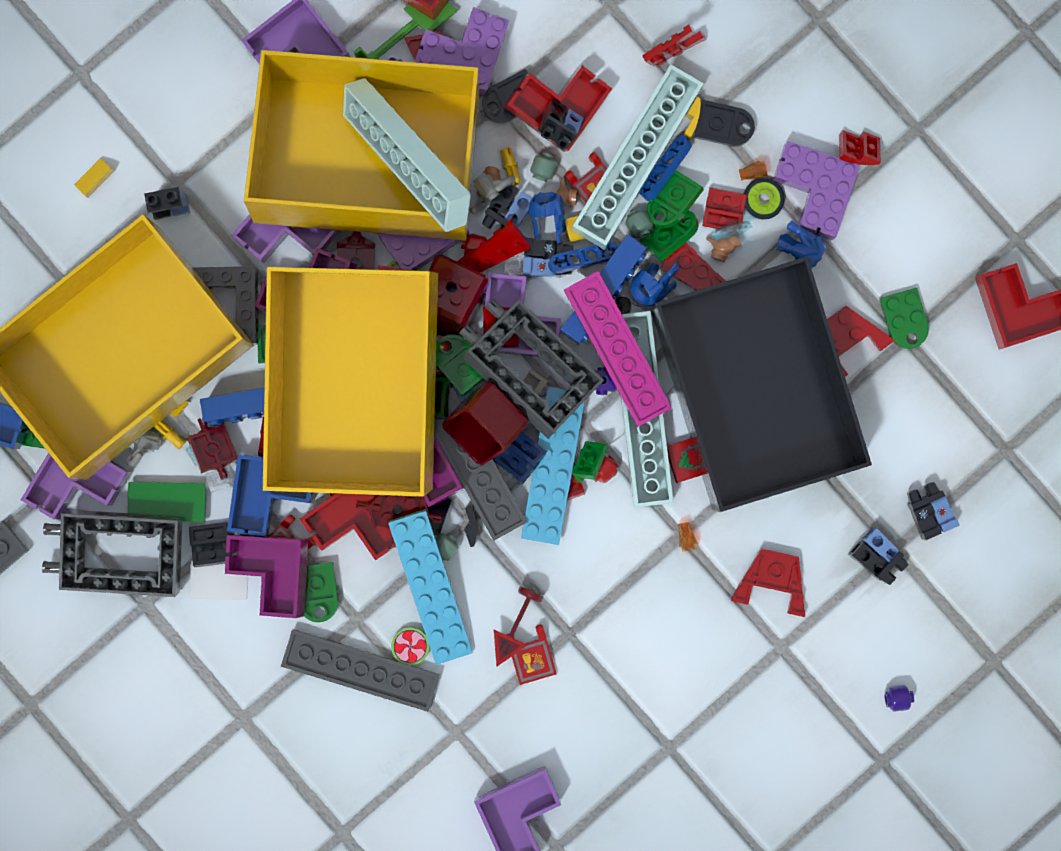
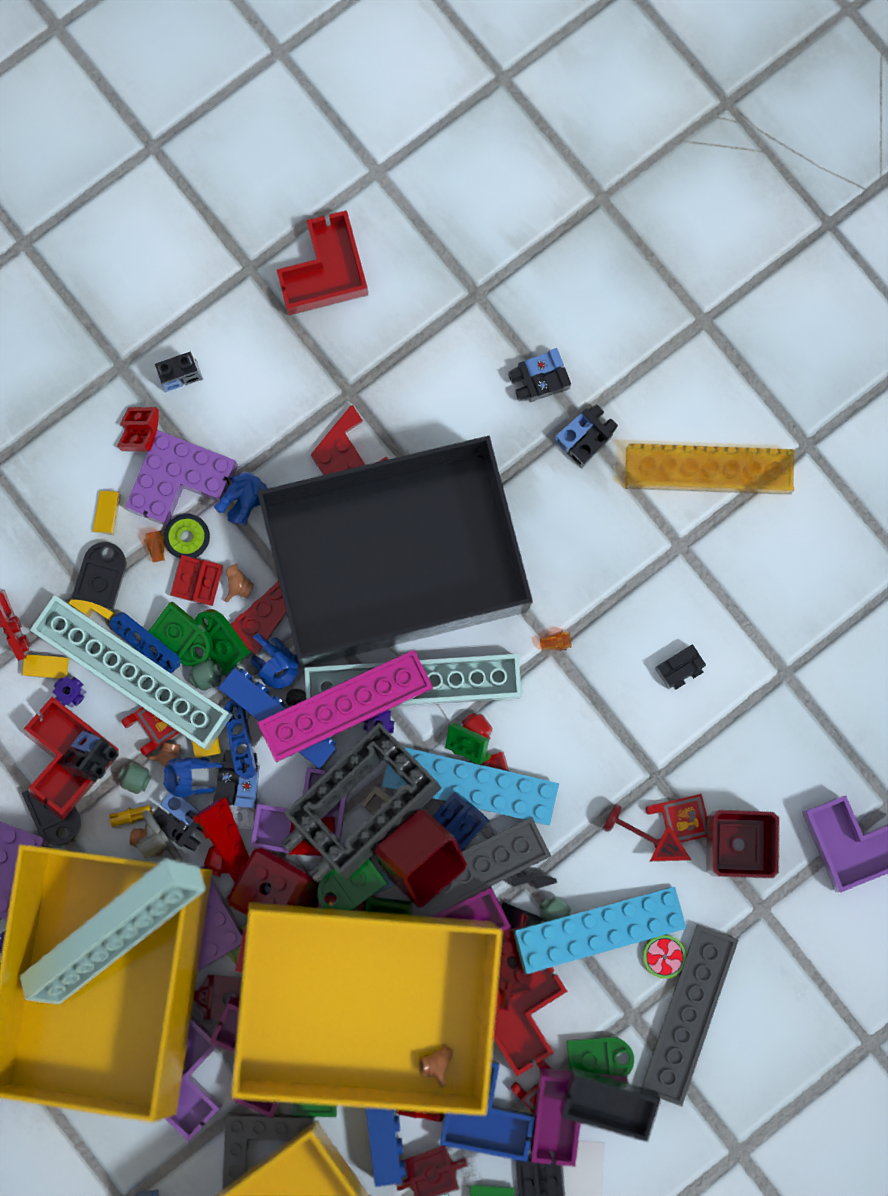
camera: 85 degrees left, 5 degrees down
red slope [667,439,702,483] -> none
clear light blue slope [711,221,752,241] -> none
red wing [731,548,806,617] -> none
green plate [879,288,929,349] -> none
dark purple head [884,685,914,712] -> none
none -> yellow slope [21,654,69,679]
none -> dark purple brick [52,676,86,708]
none -> yellow slope [93,491,121,535]
none -> black hips [155,351,203,392]
none -> nougat animal [419,1044,453,1088]
none -> black piece [560,1067,661,1142]
none -> clear yellow tile [625,444,795,495]
none -> black brick [655,644,706,690]
none -> dark red plate [706,810,779,878]

